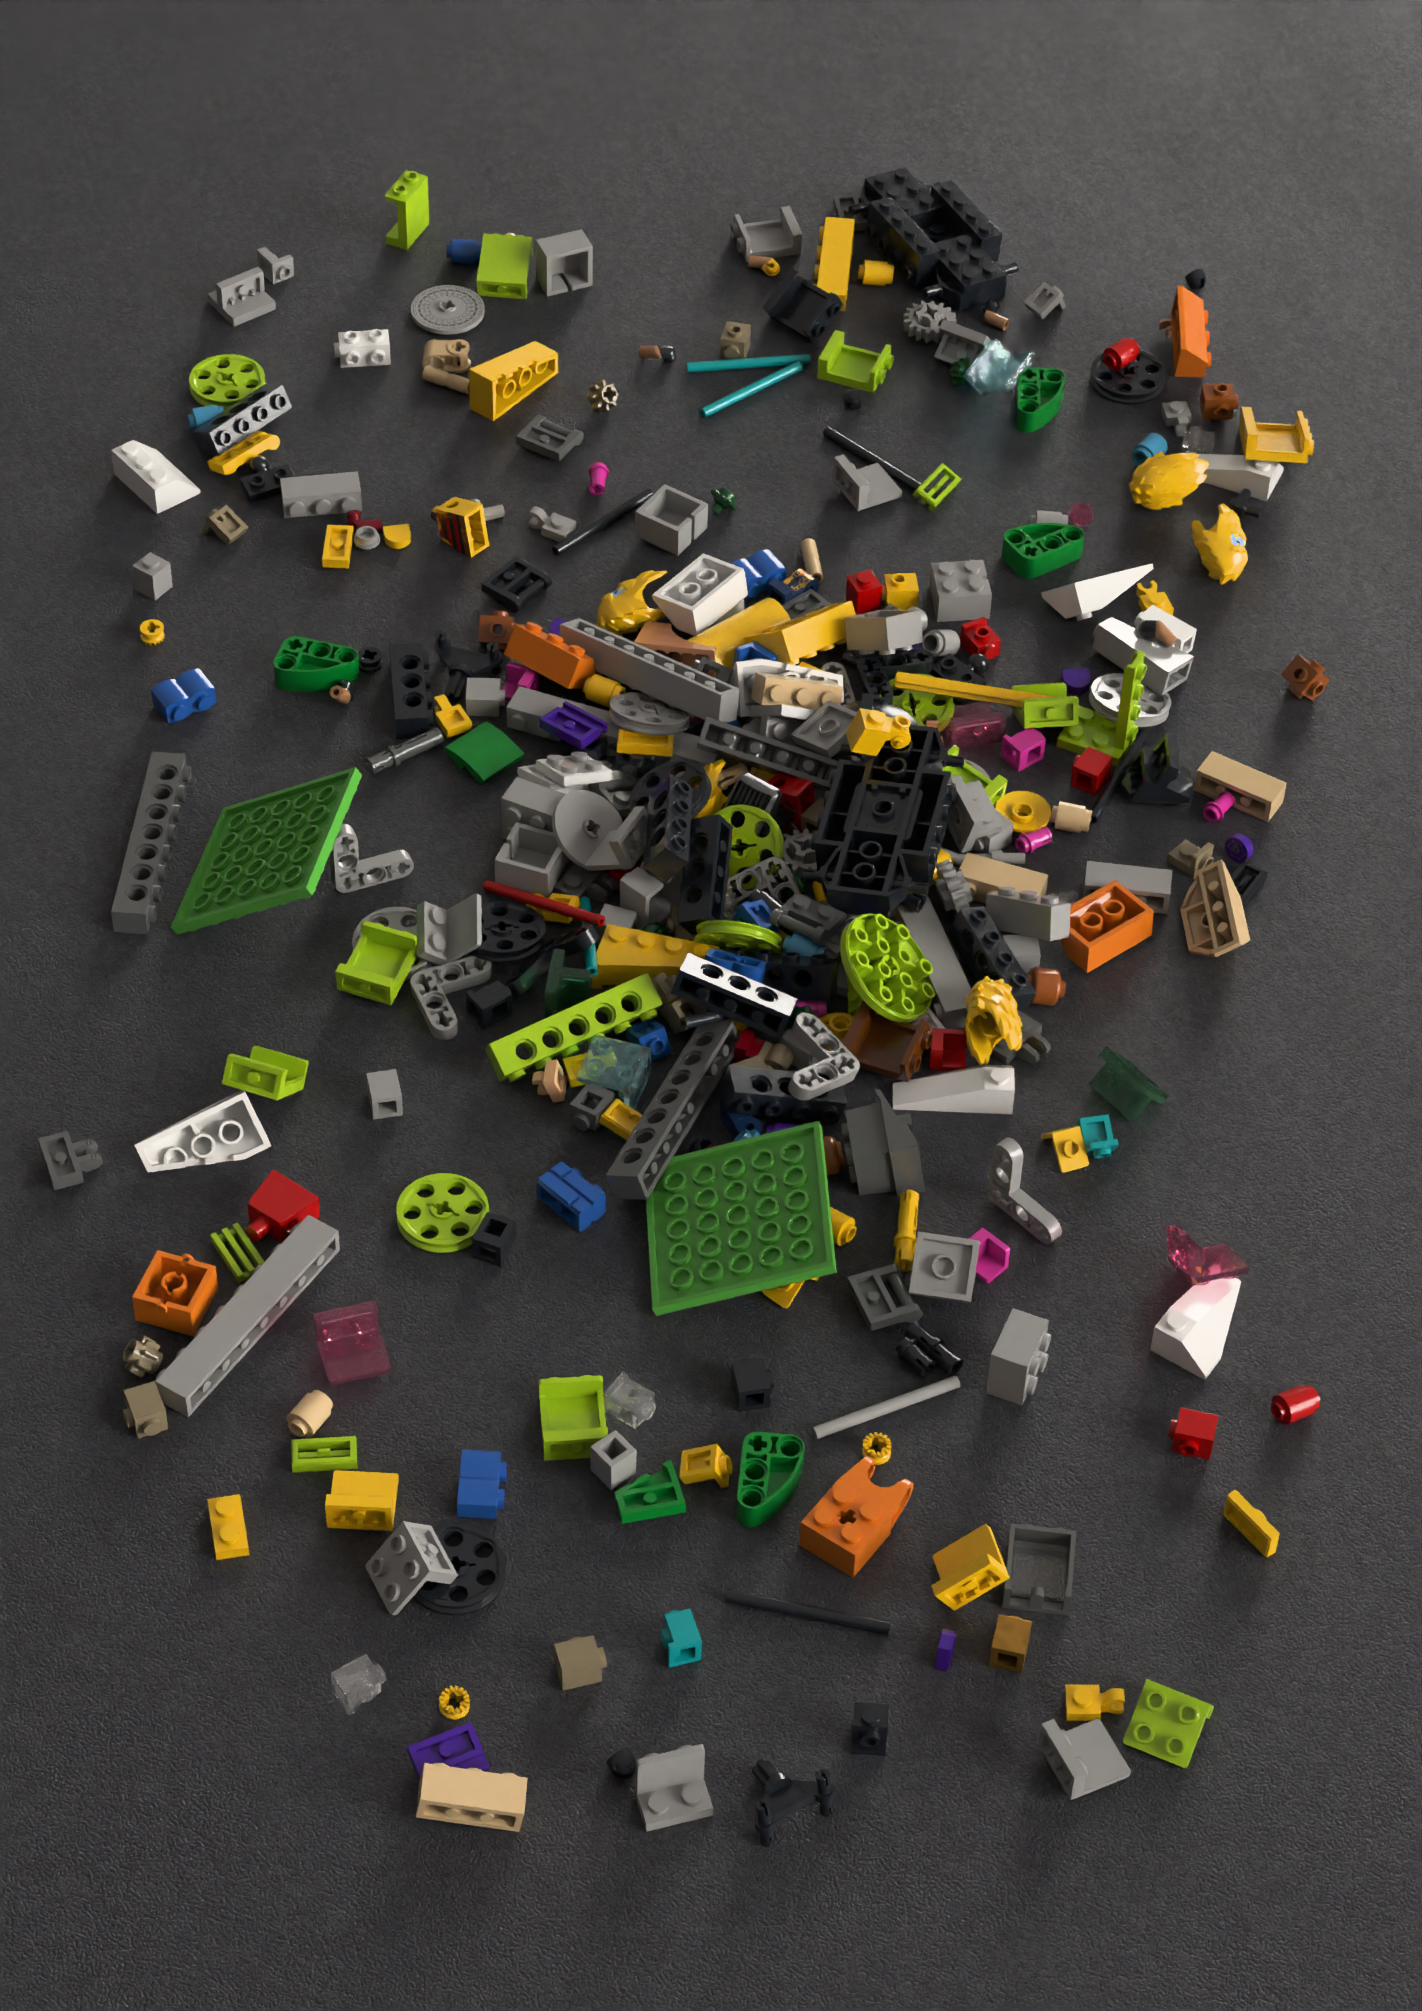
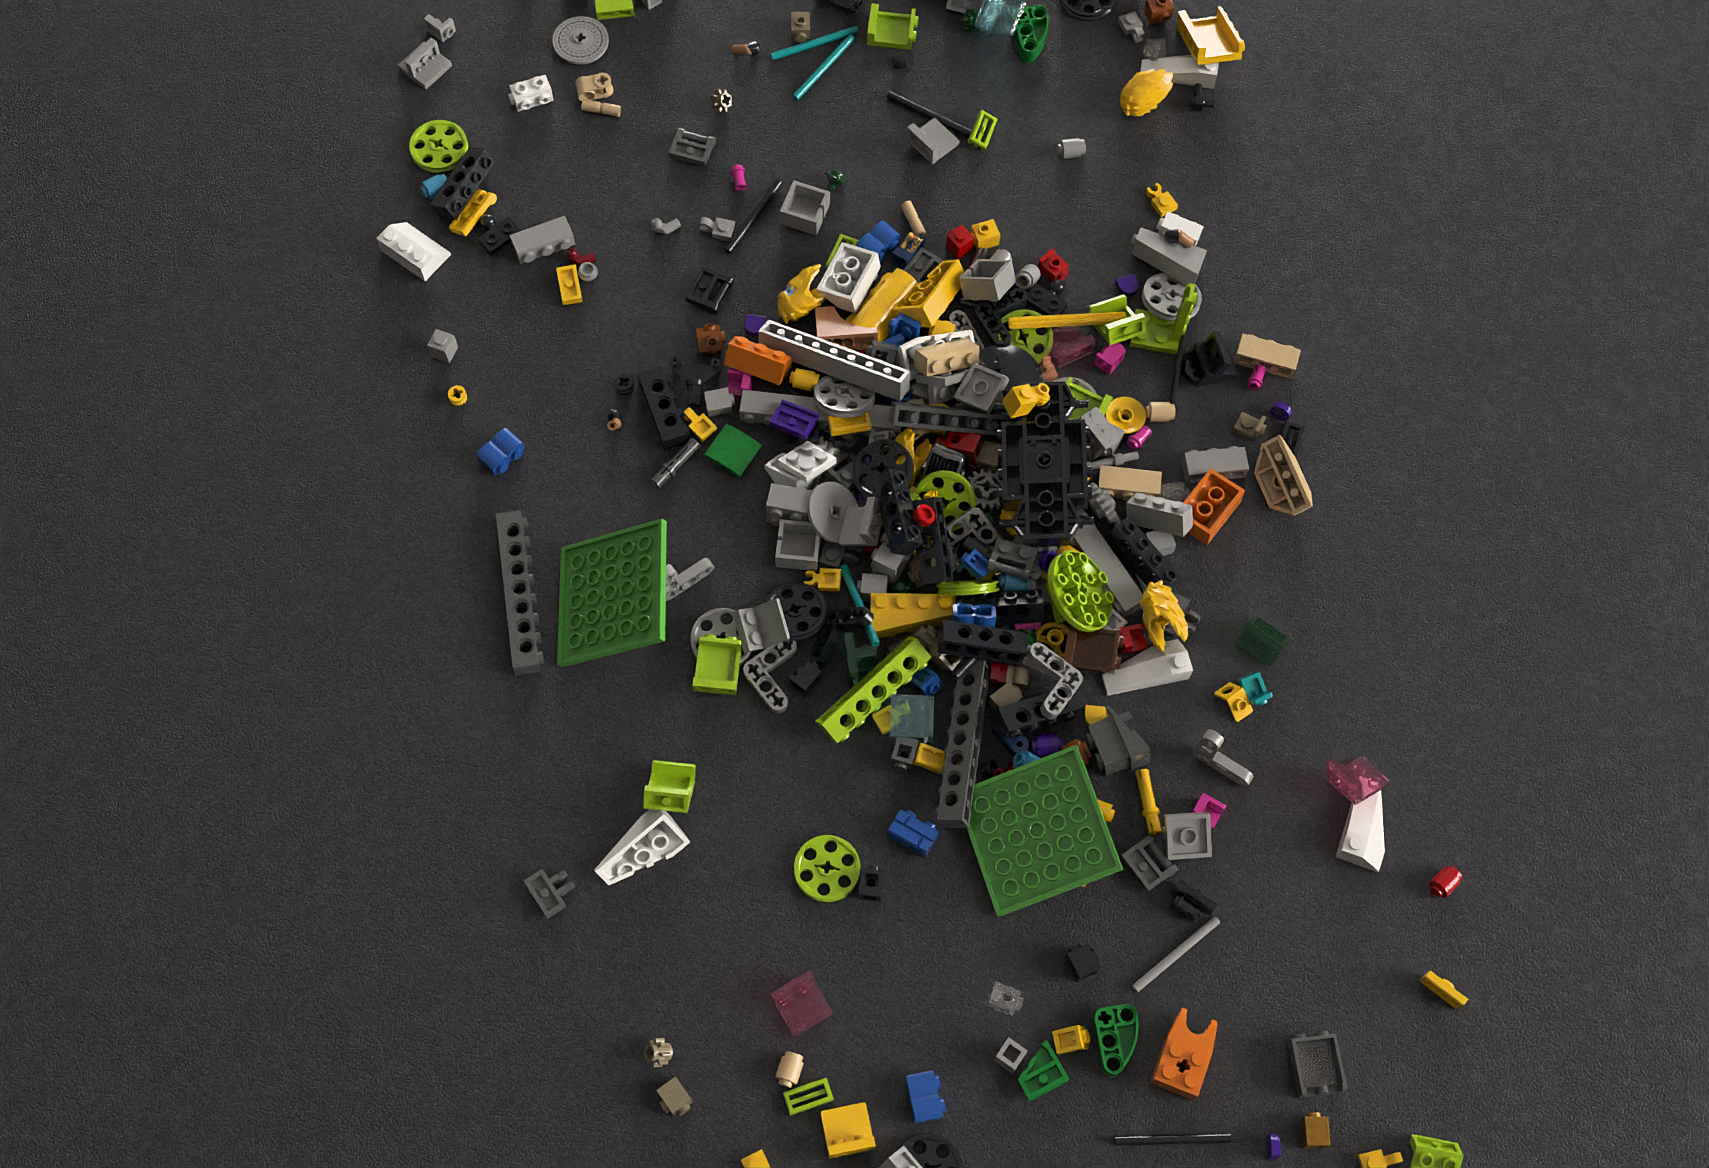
camera: 15 degrees left, 20 degrees up
orange brick [132,1250,218,1337] -> none
light grey brick [155,1215,340,1417] -> none
dark tan bracket [203,505,248,545] -> none
lime tile [210,1223,264,1283] -> none
red torso [245,1170,320,1242] -> none
green beam [273,636,360,692] -> none
light grey brick [366,1069,403,1120] -> none
yellow tile [383,524,411,549] -> none
yellow torso [431,497,489,558] -> none
yellow wedge [469,341,558,421] -> none
red piece [483,880,605,927] -> none
light nougat tile [532,1059,568,1103] -> none
lime panel [539,1375,608,1461] -> none
yellow bush [862,1432,891,1465] -> none
light grey piece [929,560,992,622] -> none
yellow bracket [931,1524,1010,1611] -> none
light grey piece [986,1308,1051,1405] -> none
green beam [1002,523,1085,579] -> none
dark orange head [1025,966,1066,1006] -> none
white wedge [1041,564,1154,621] -> none
clear pink plate [1068,502,1095,526] -> none
red brick [1070,747,1113,796] -> none
dark azure brick [1132,433,1168,466] -> none
red brick [1168,1407,1219,1460] -> none
yellow head [1191,503,1248,585] -> none
dark orange brick [1281,654,1330,701] -> none
none -> red tile [913,504,935,526]

